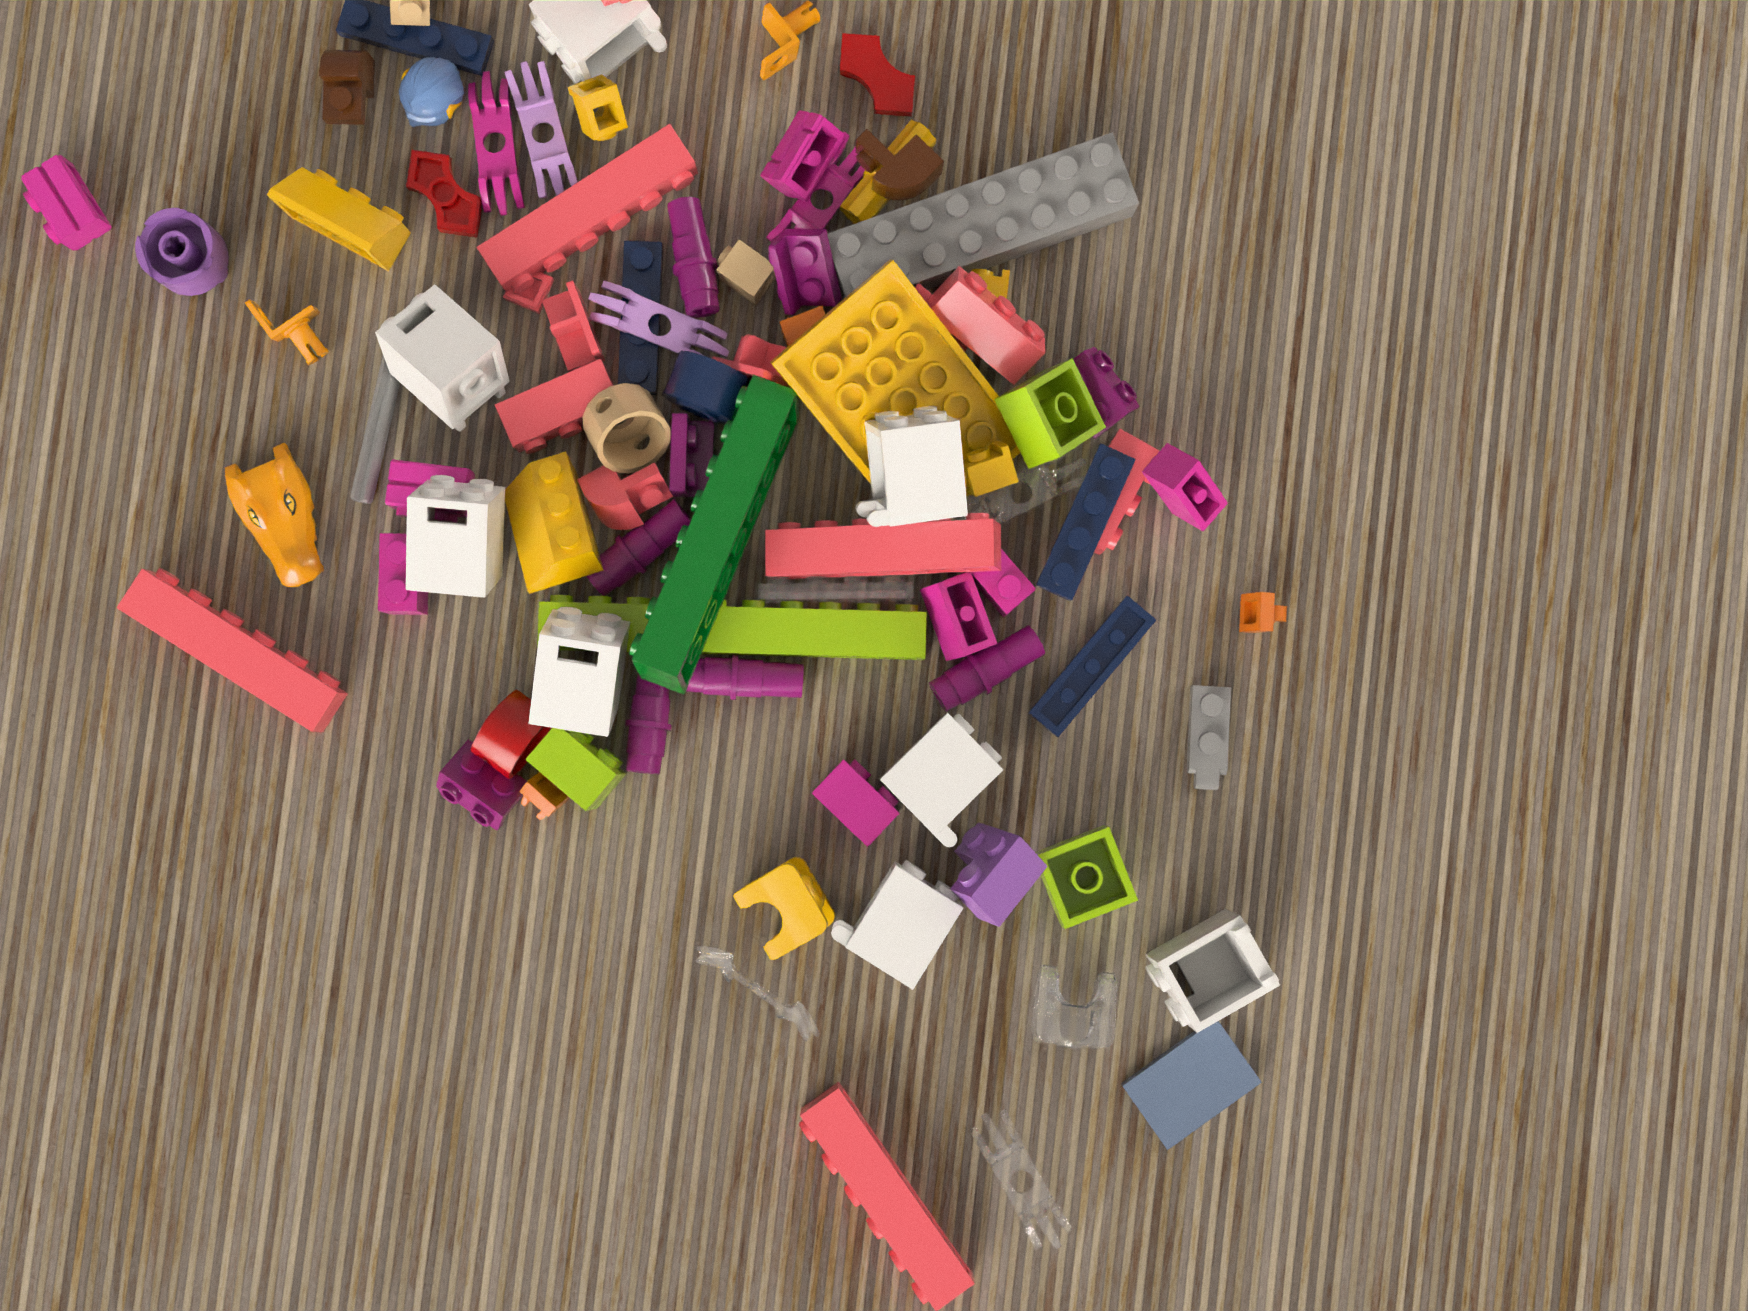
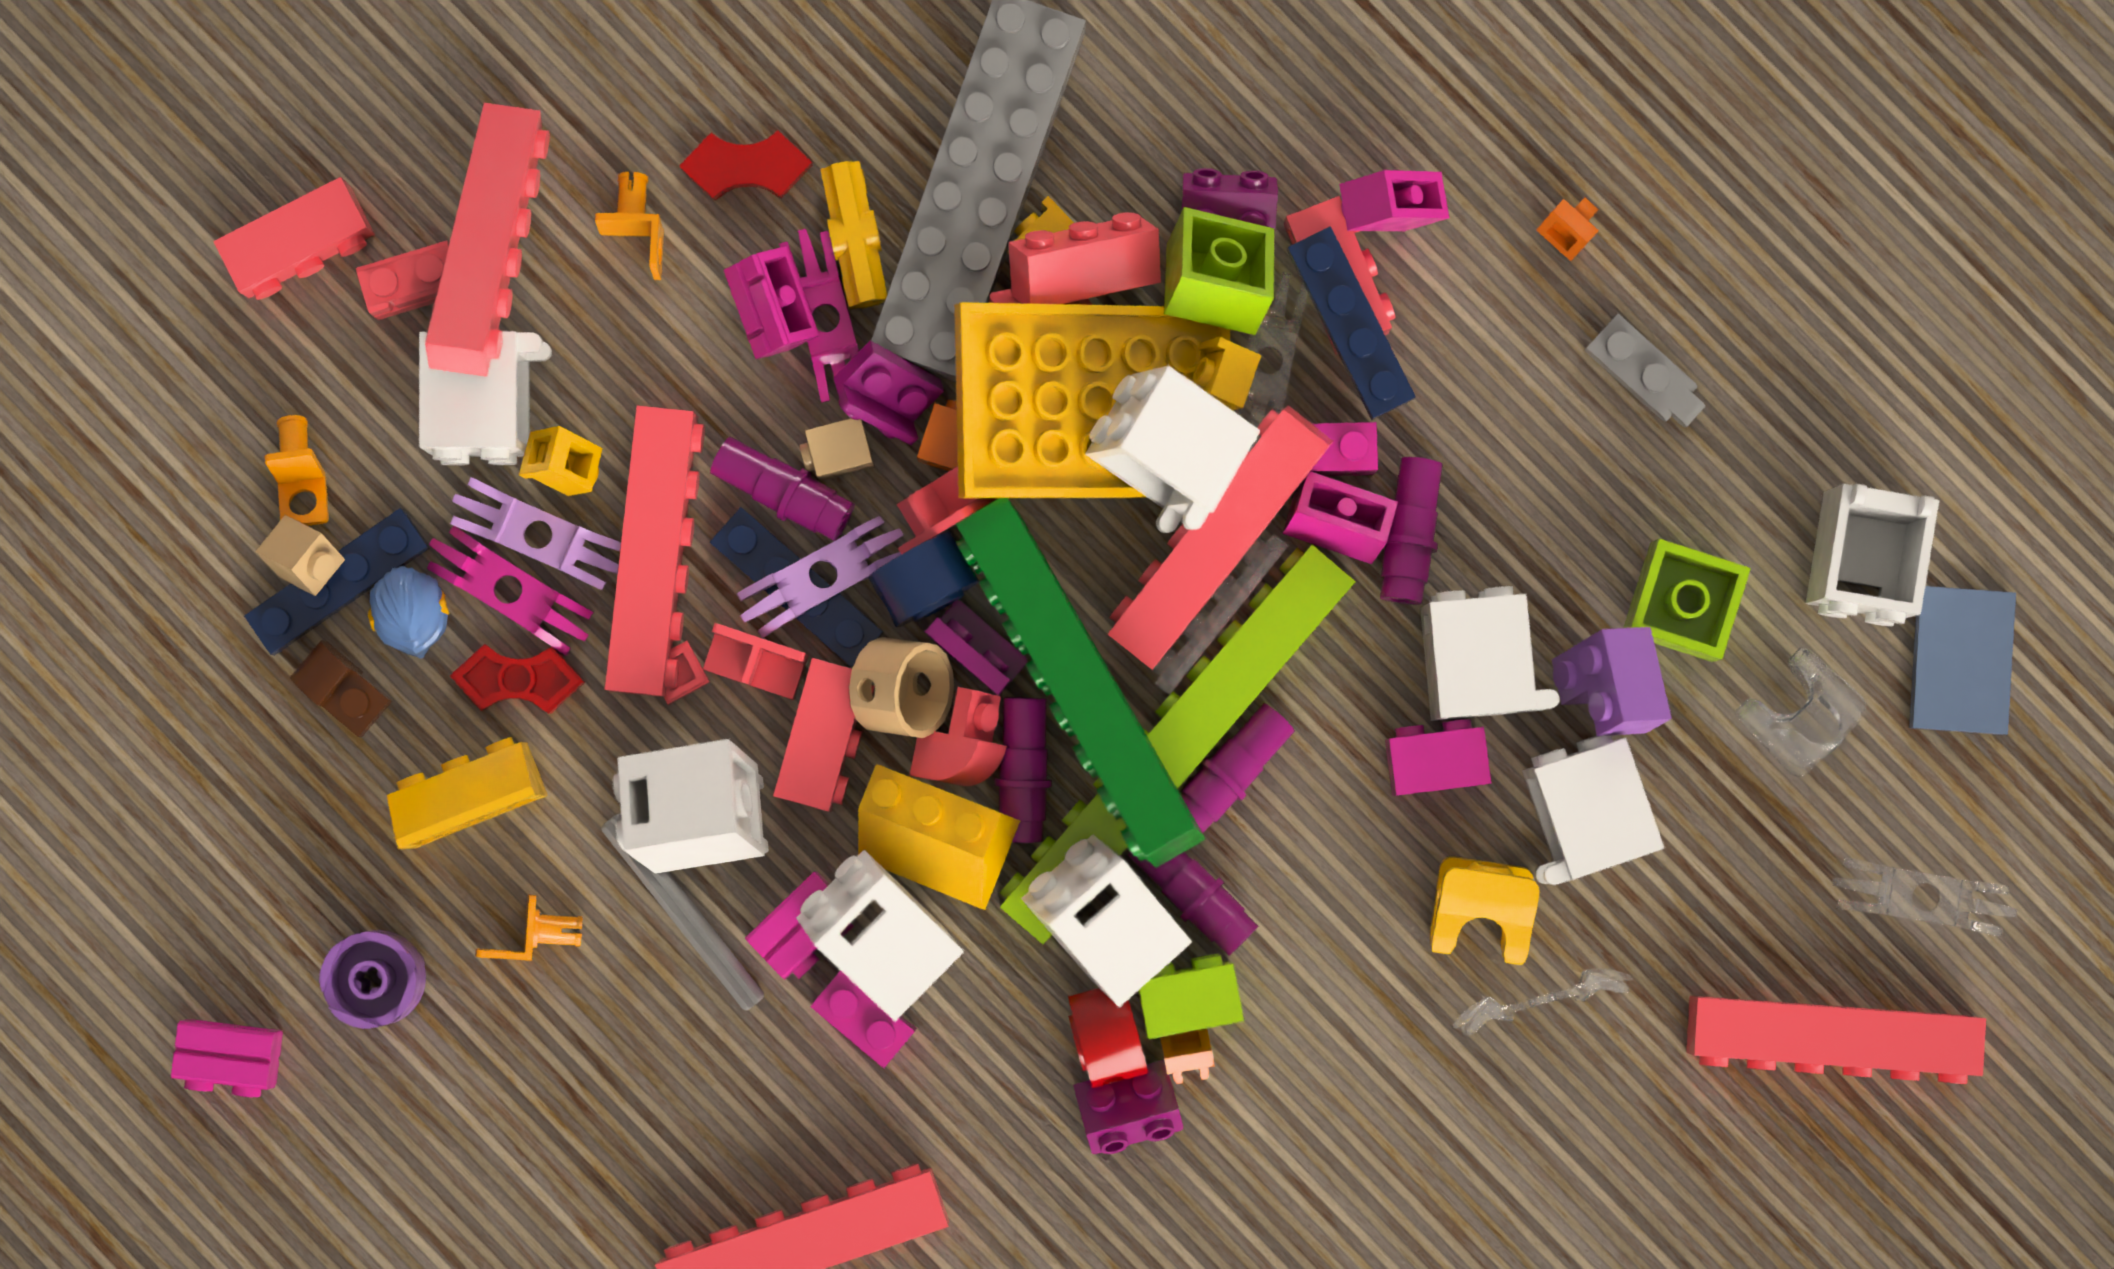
camera: 45 degrees left, 0 degrees up
light orange animal [225,443,324,587] -> none
reddish brown brick [855,129,944,201] -> none
dark blue plate [1028,595,1156,737] -> none

